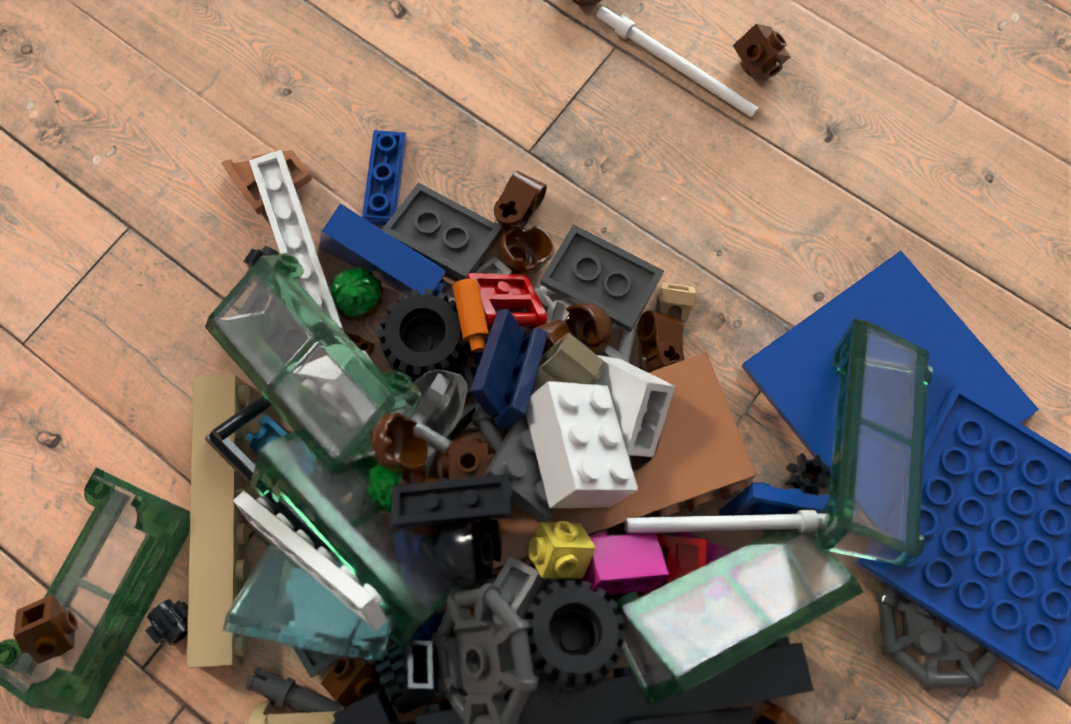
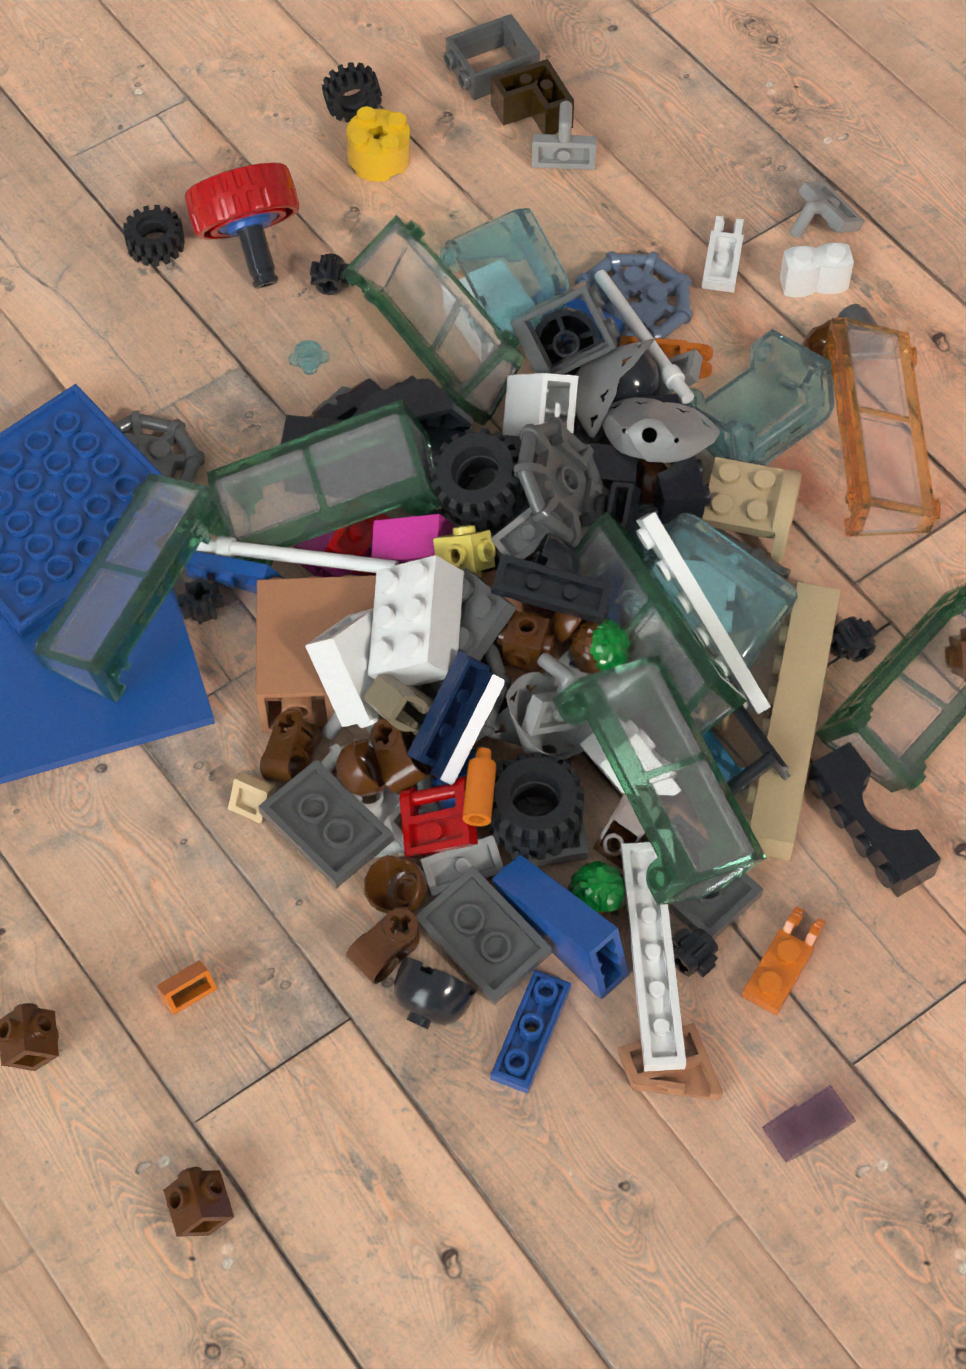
camera: 165 degrees left, 15 degrees down
reddish brown hair [370,412,428,473] -> none
white bar [596,6,759,119] -> none
none -> orange piece [156,960,217,1015]
none -> black cylinder [394,956,477,1030]
none -> orange hinge [741,906,826,1016]
none -> slope [762,1085,856,1163]
none -> black arch [808,742,941,897]

